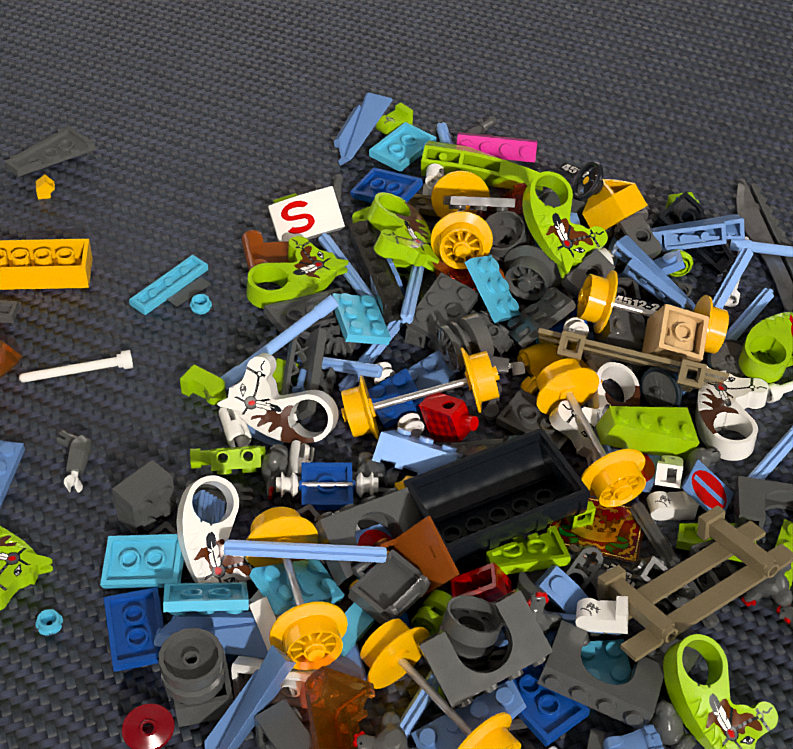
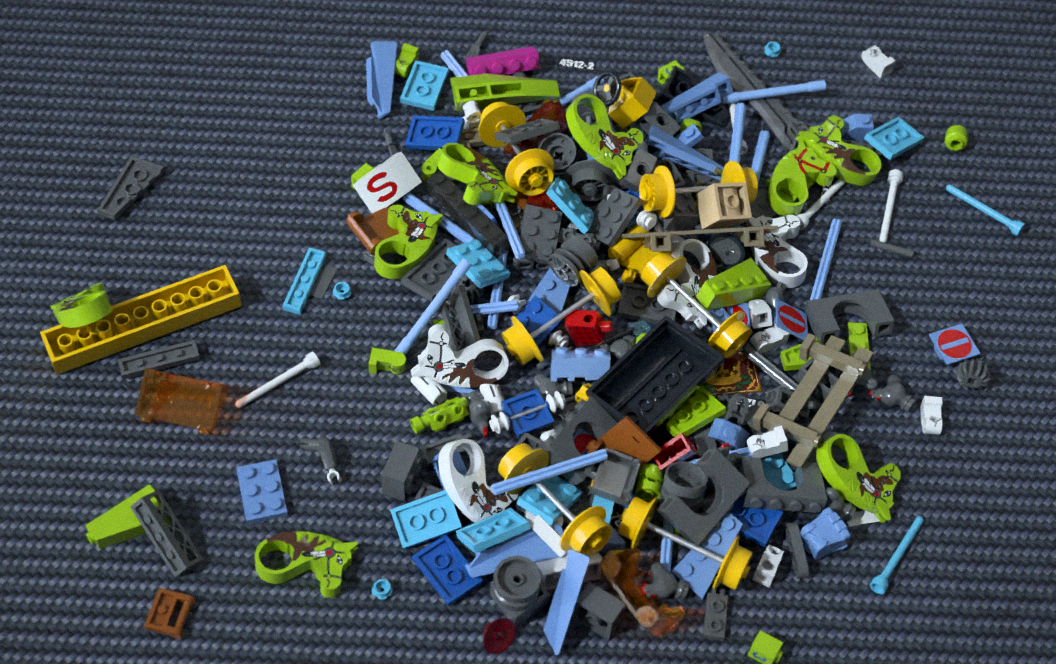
camera: 25 degrees left, 10 degrees up
yellow piece [36,175,55,199] -> none
medium blue piece [292,369,307,393] -> none
sticker [615,294,662,311] -> none

